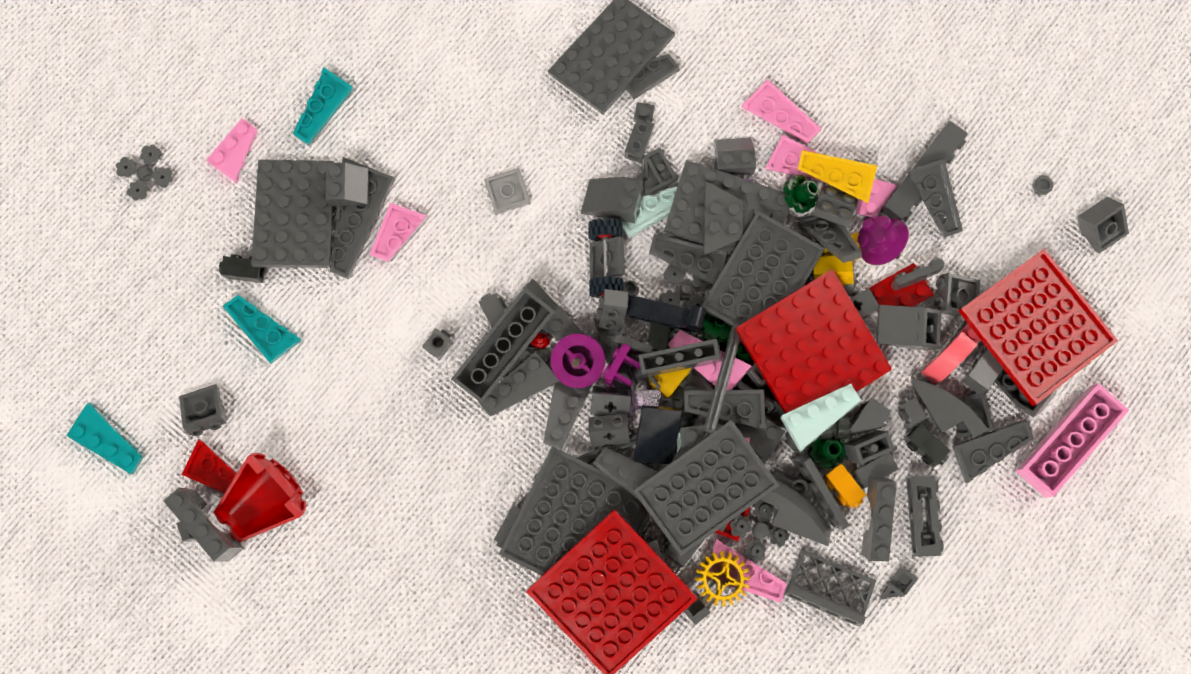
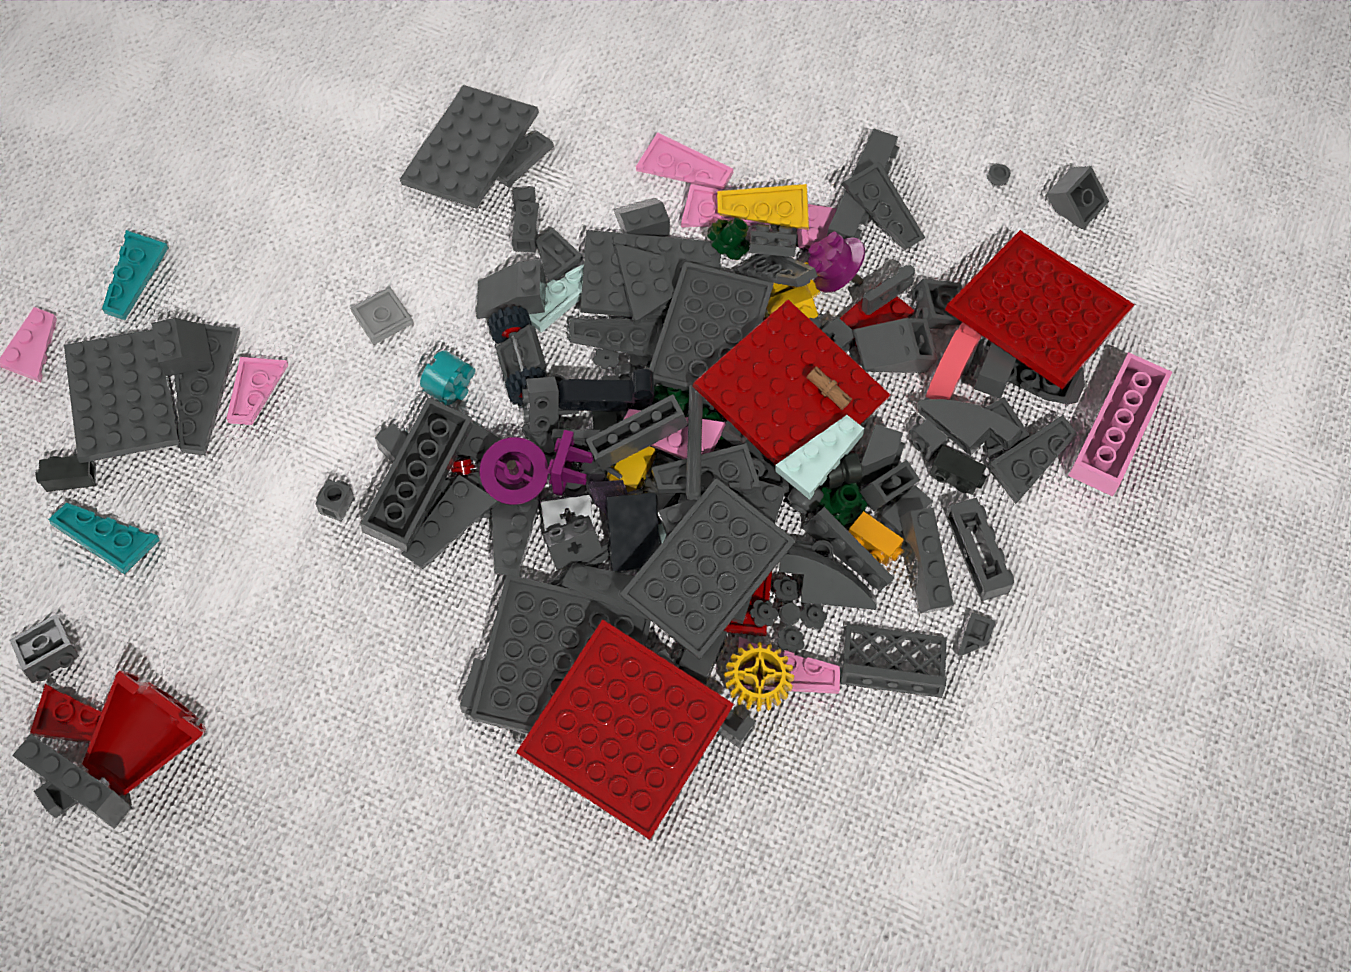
camera: 20 degrees left, 15 degrees down
none -> teal brick [420,350,476,406]
none -> medium nougat pin [807,367,852,410]

